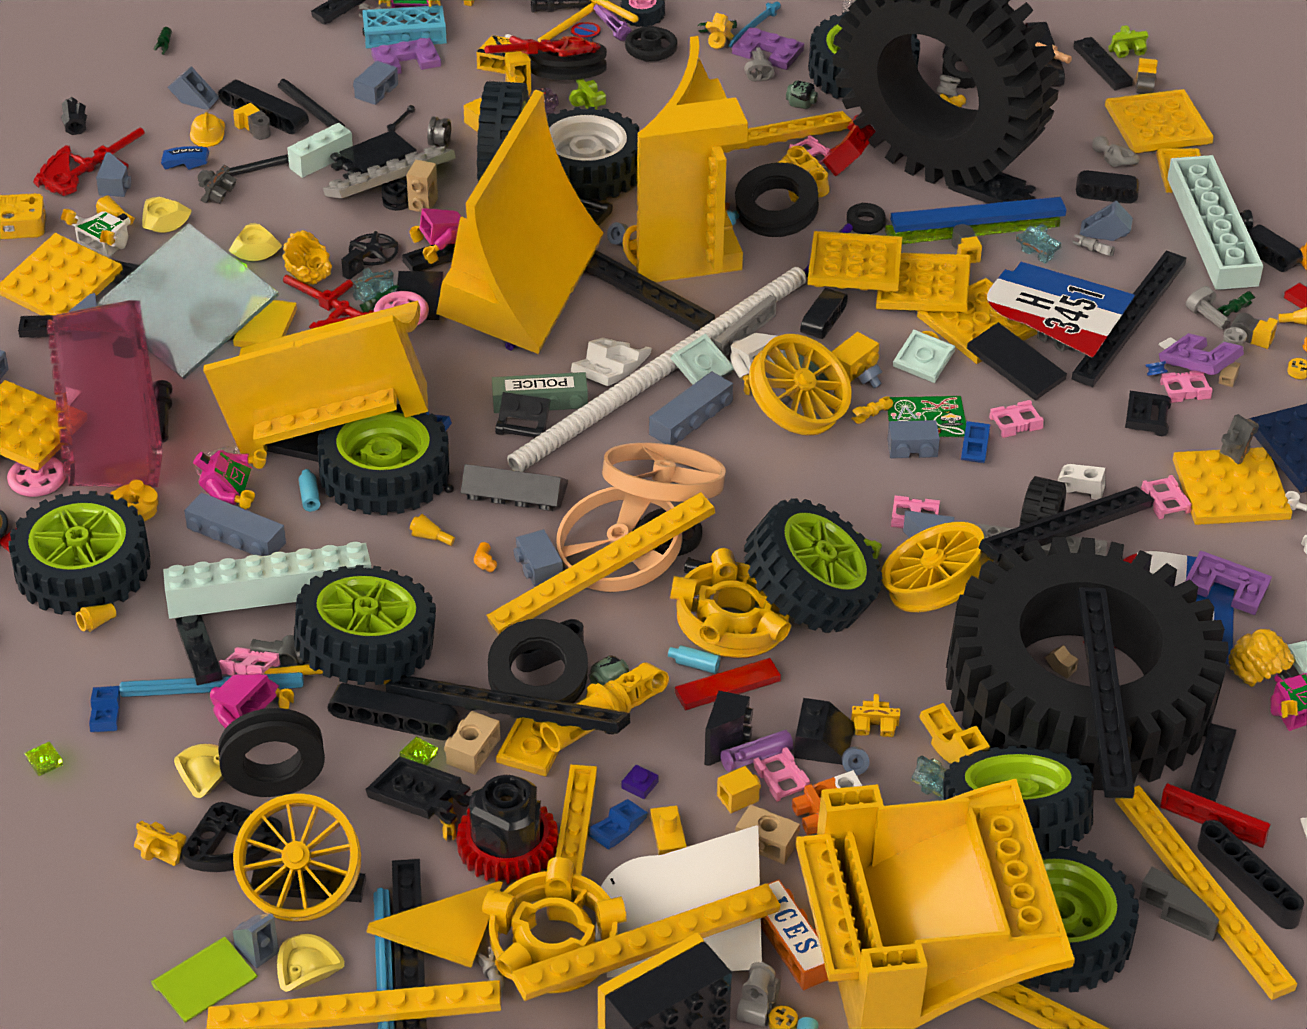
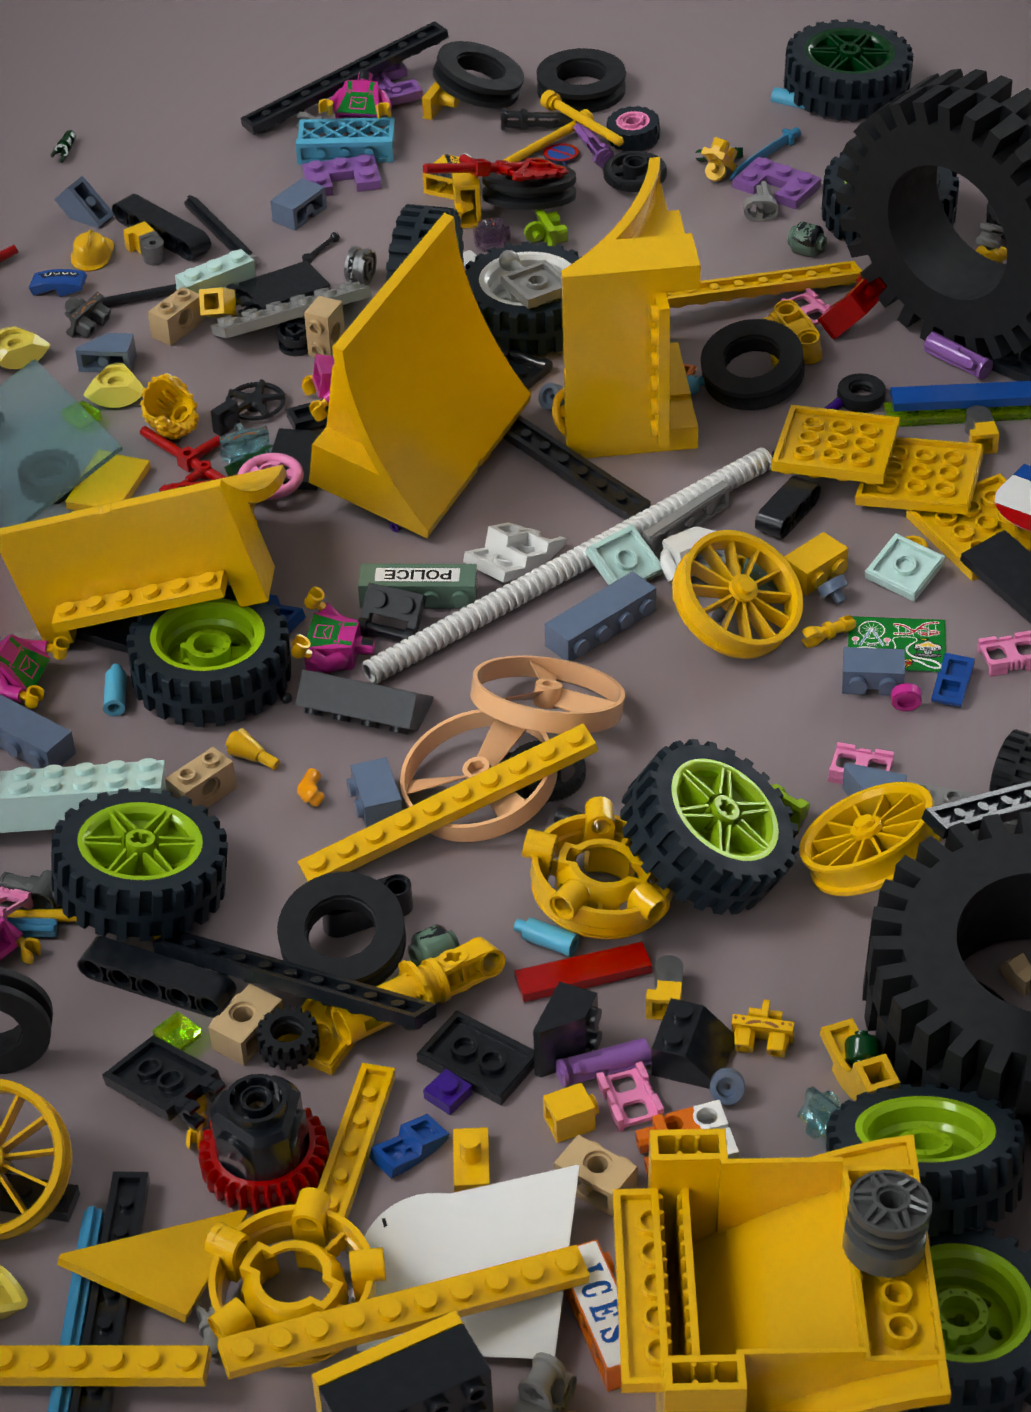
camera: 10 degrees right, 0 degrees up
none -> sand blue slope [75,333,137,373]
none -> tan brick [148,287,205,346]
none -> tan brick [165,747,237,808]
none -> yellow brick [199,287,237,318]
none -> black tyre [257,1006,320,1070]
none -> torso [291,586,376,674]
none -> black tile [417,1010,535,1106]
none -> light grey plate [499,250,562,309]
none -> leg [646,955,684,1020]
none -> dark grey wheel [842,1170,932,1278]
none -> dark green piece [845,1030,880,1066]
none -> dark pink tile [891,683,922,711]
none -> medium lavender piece [924,332,993,380]

